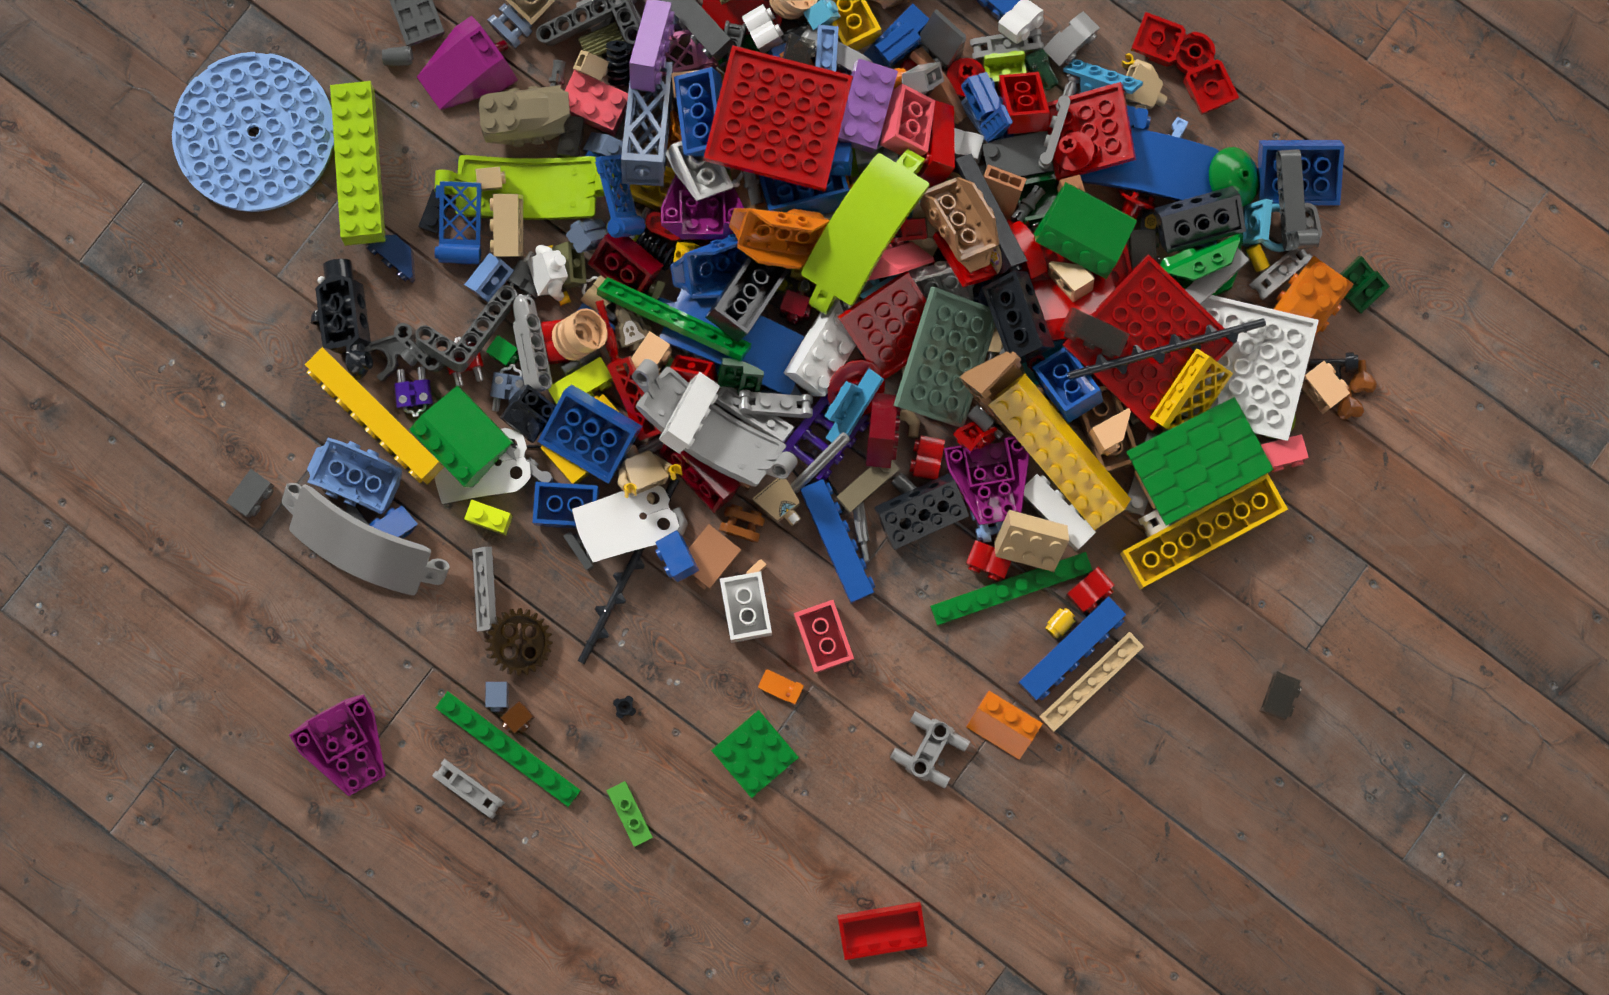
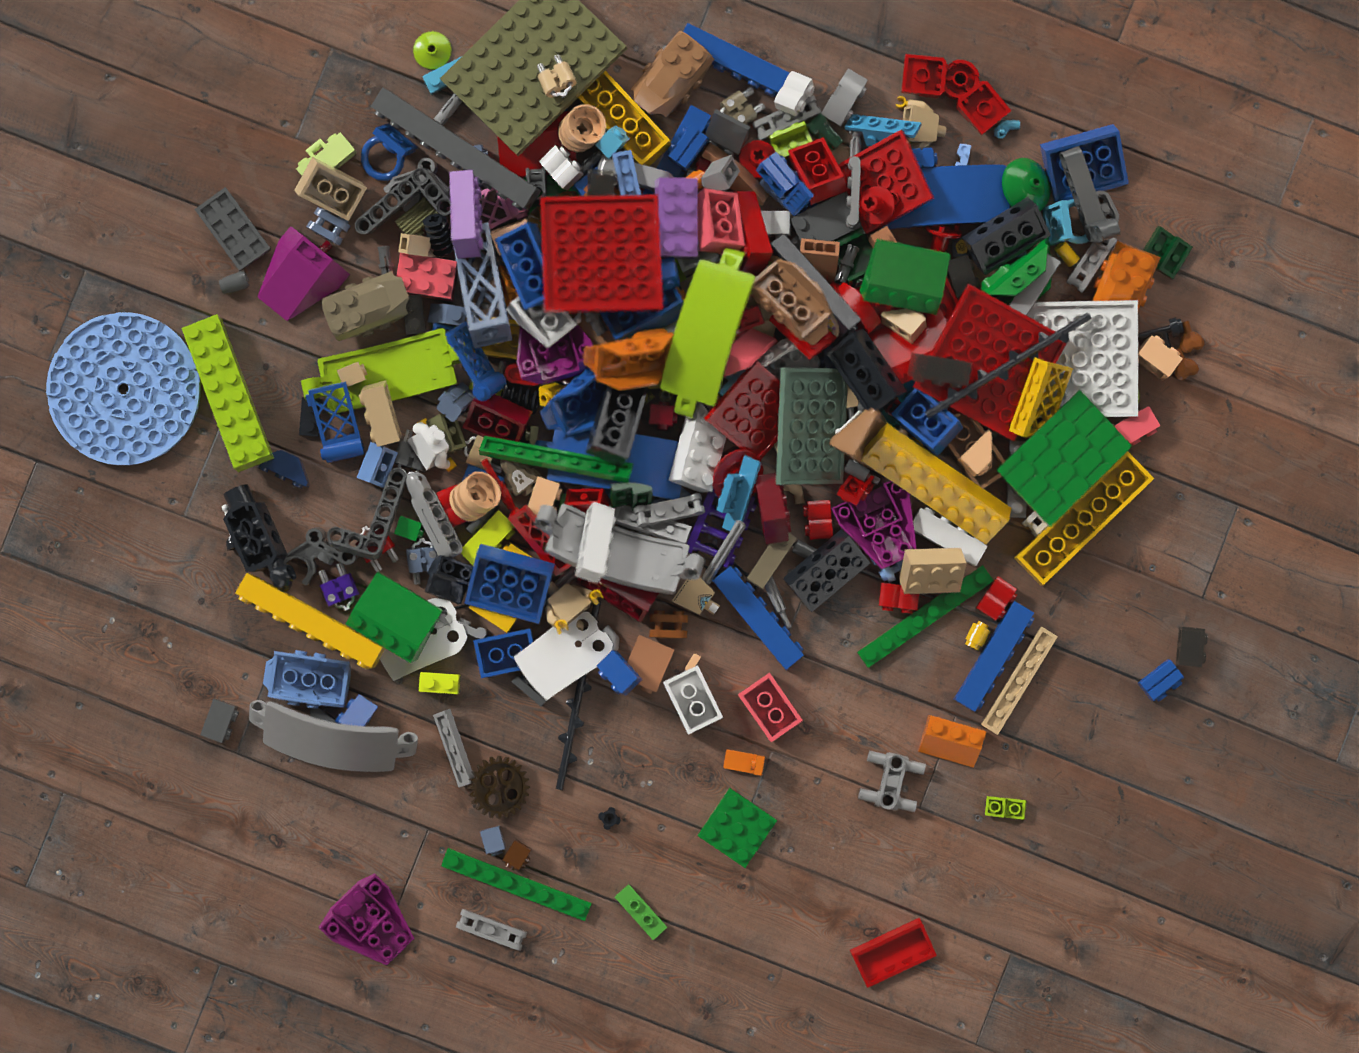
camera: 15 degrees left, 5 degrees up
none -> dark tan piece [720,87,765,125]
none -> lime slope [985,796,1027,820]
none -> medium azure arm [994,120,1020,139]
none -> blue brick [1138,659,1184,702]

